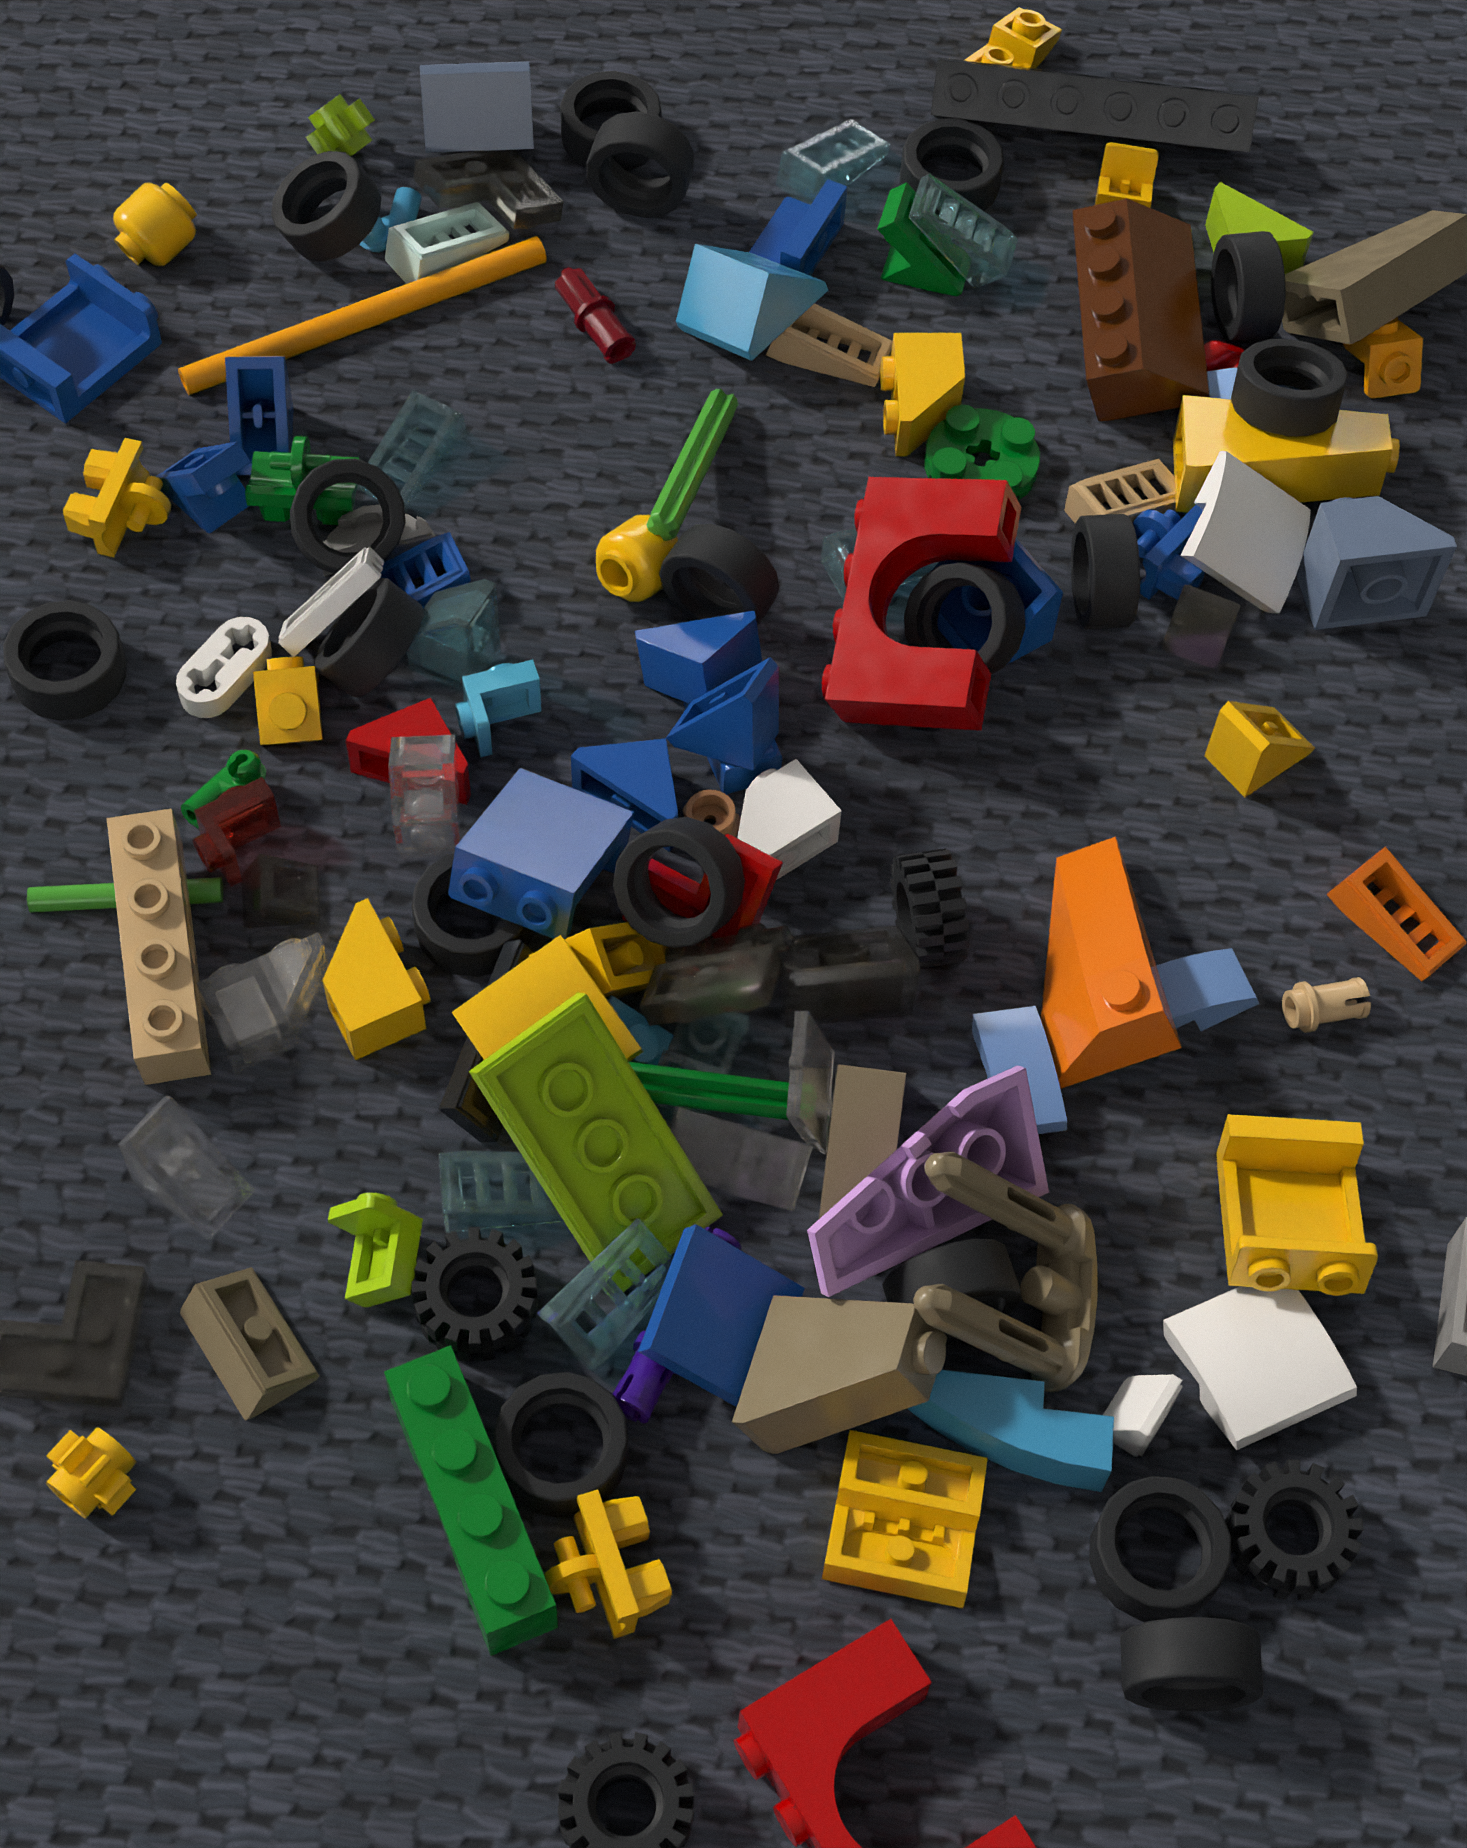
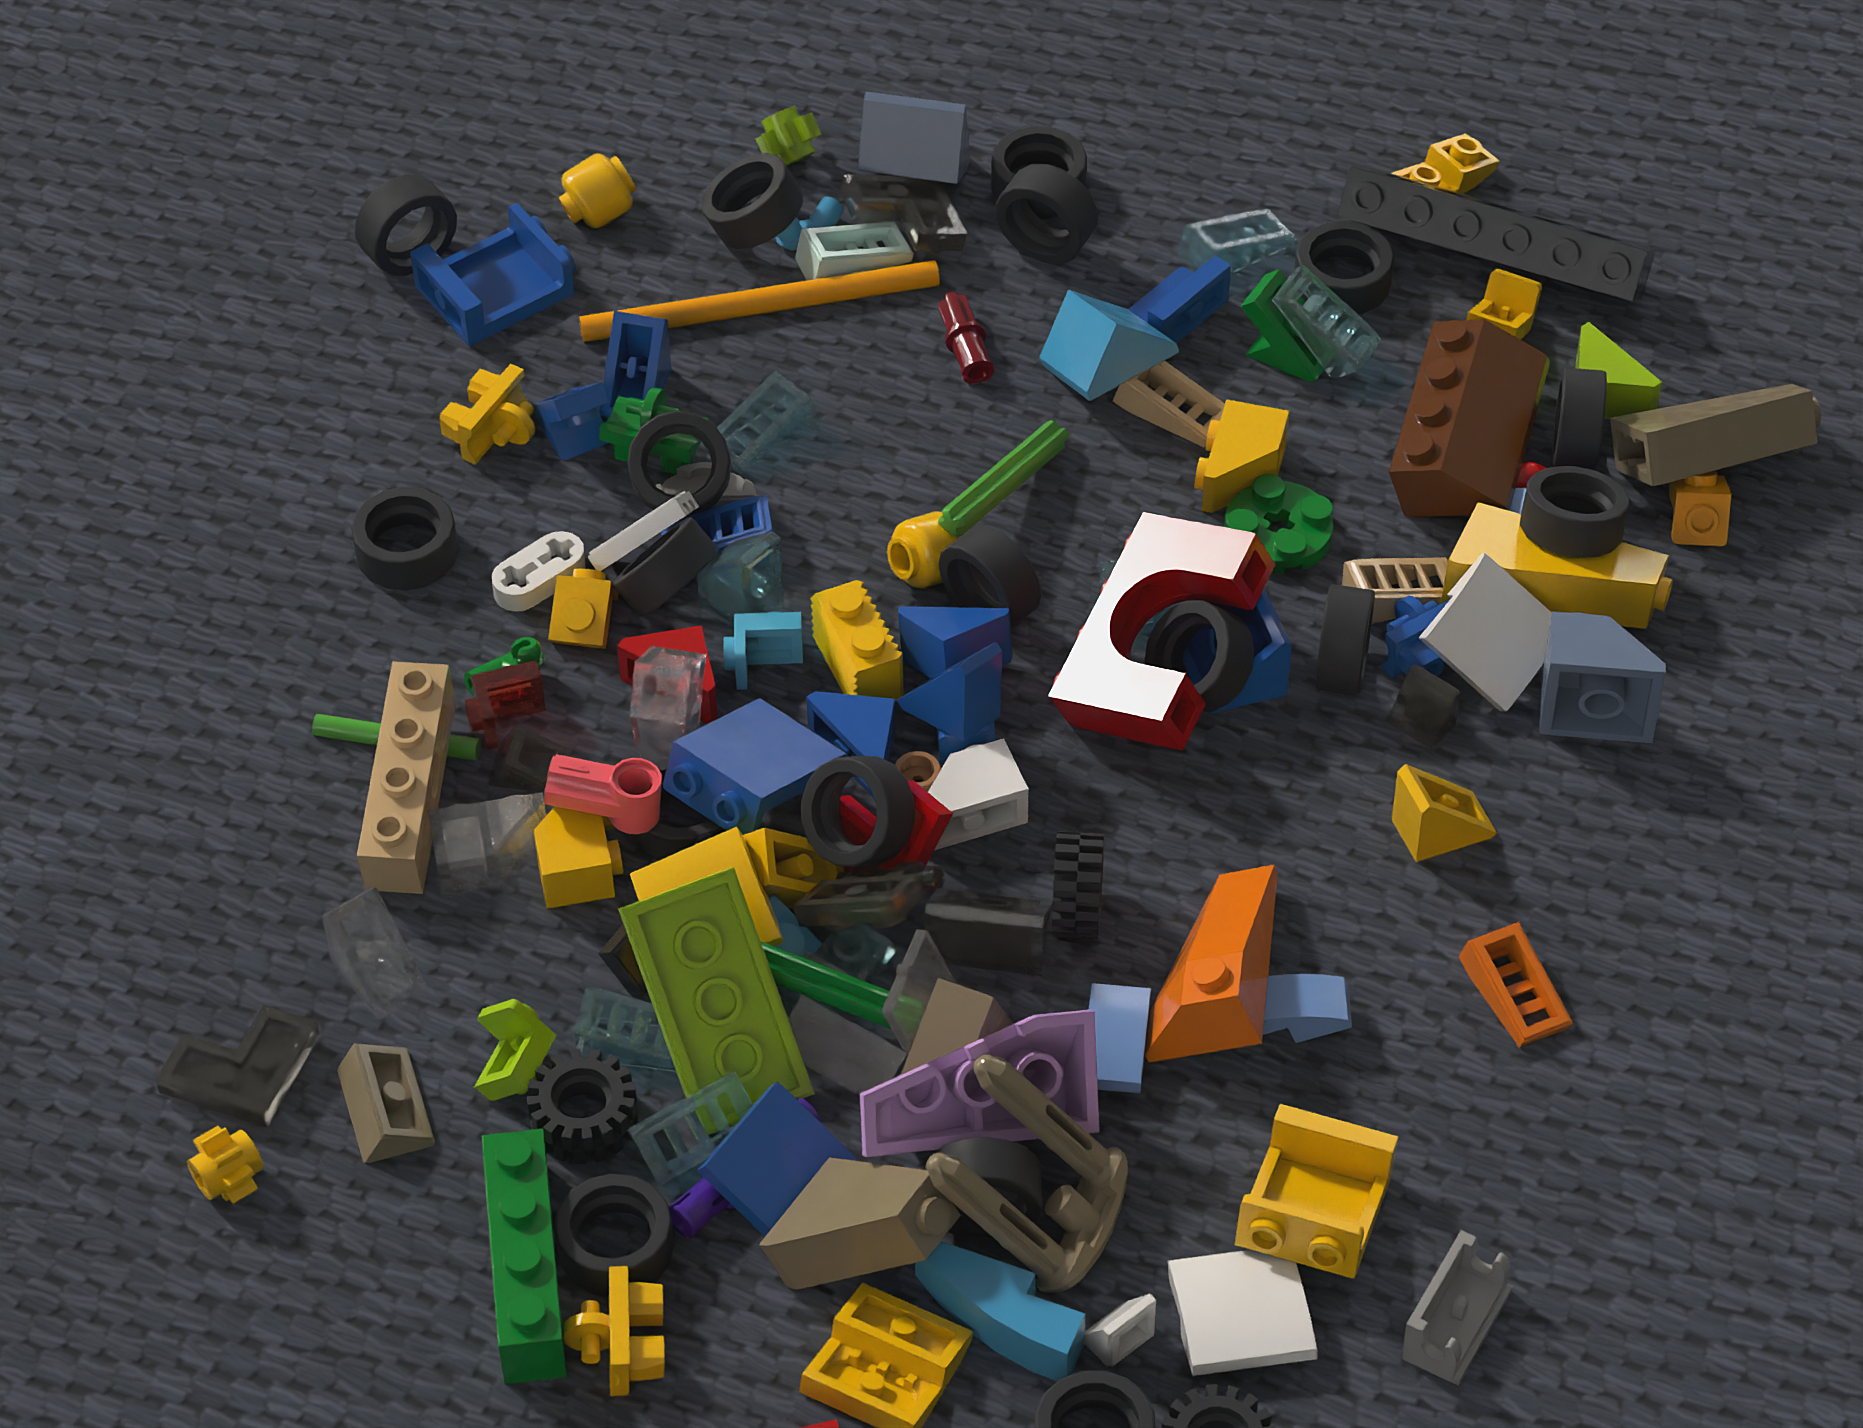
camera: 20 degrees right, 10 degrees down
tan pin [1282,977,1371,1033] -> none
none -> coral piece [544,754,662,834]
none -> yellow brick [810,580,903,701]

